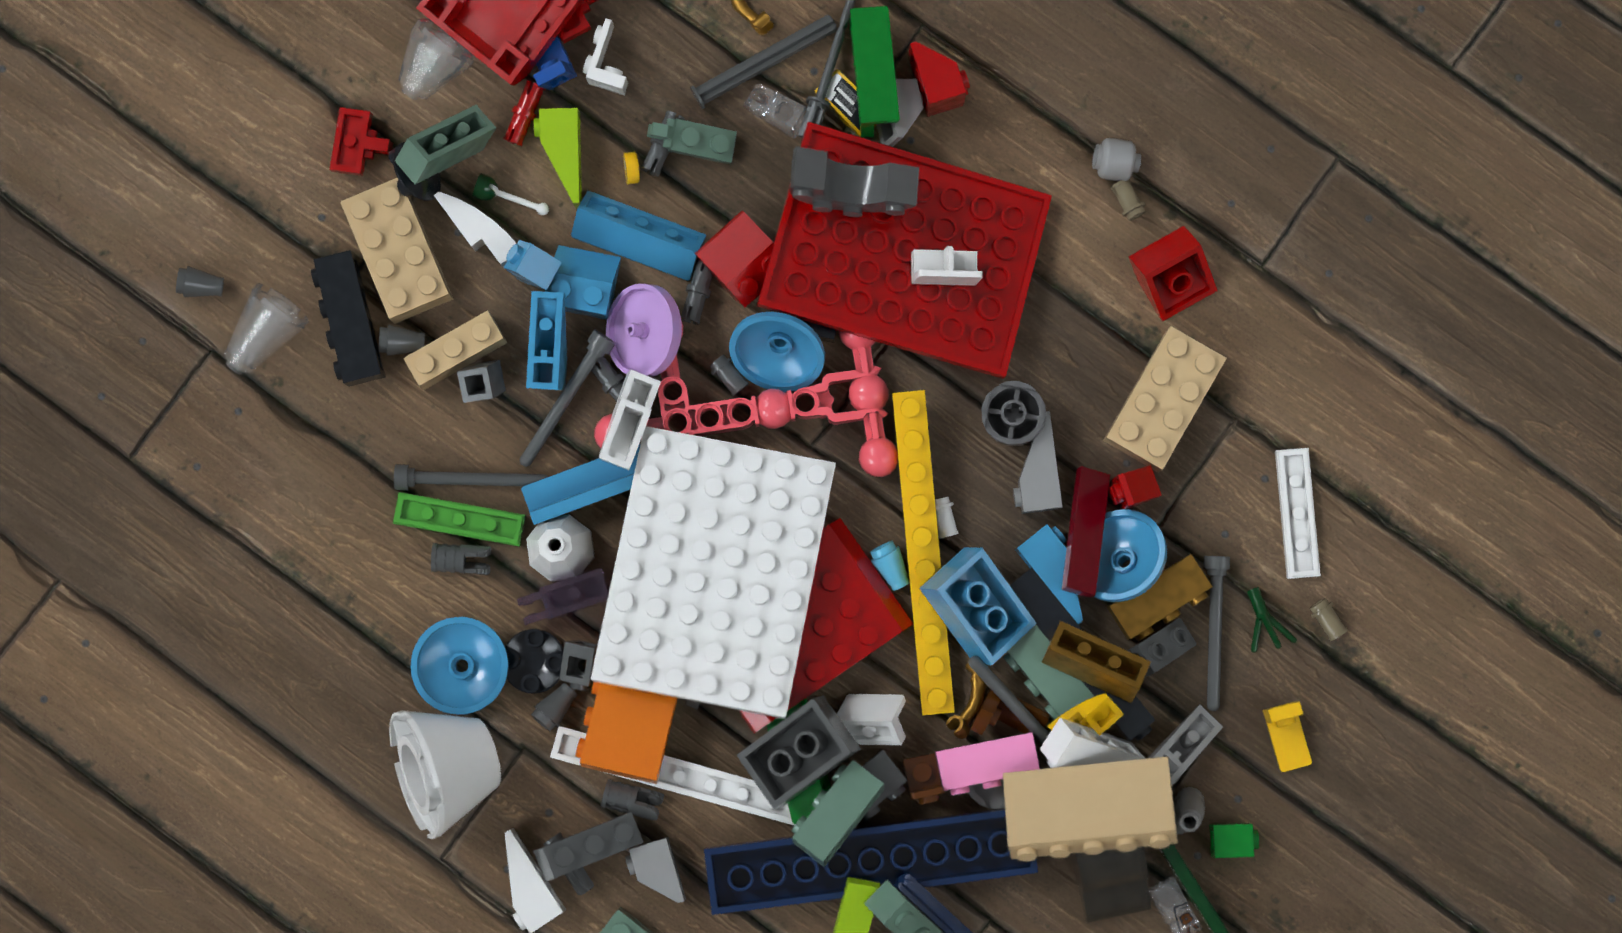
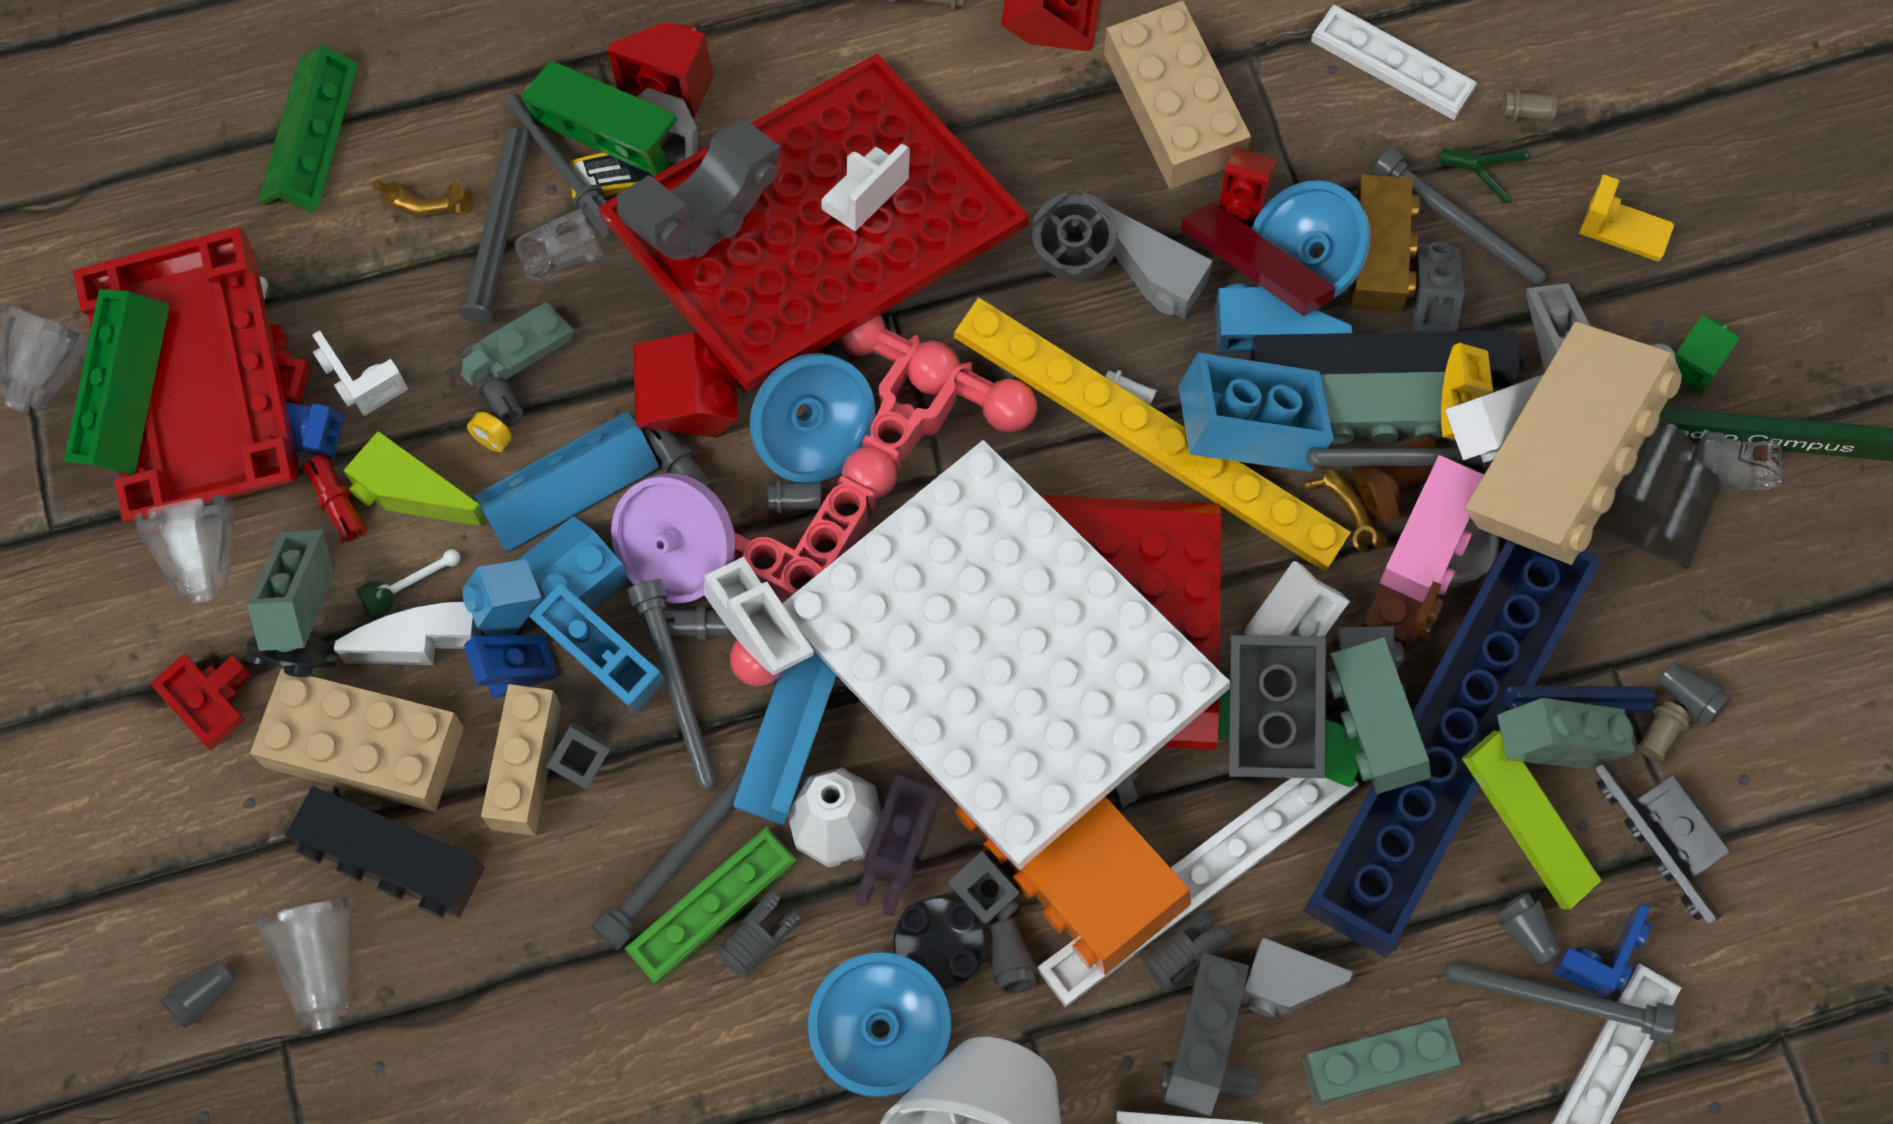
camera: 55 degrees left, 15 degrees down
dark grey cone [378,324,425,356] -> none
medium azure cone [870,540,910,591] -> none
pearl gold brick [1041,621,1151,703] -> none
none -> blue slope [464,635,558,698]

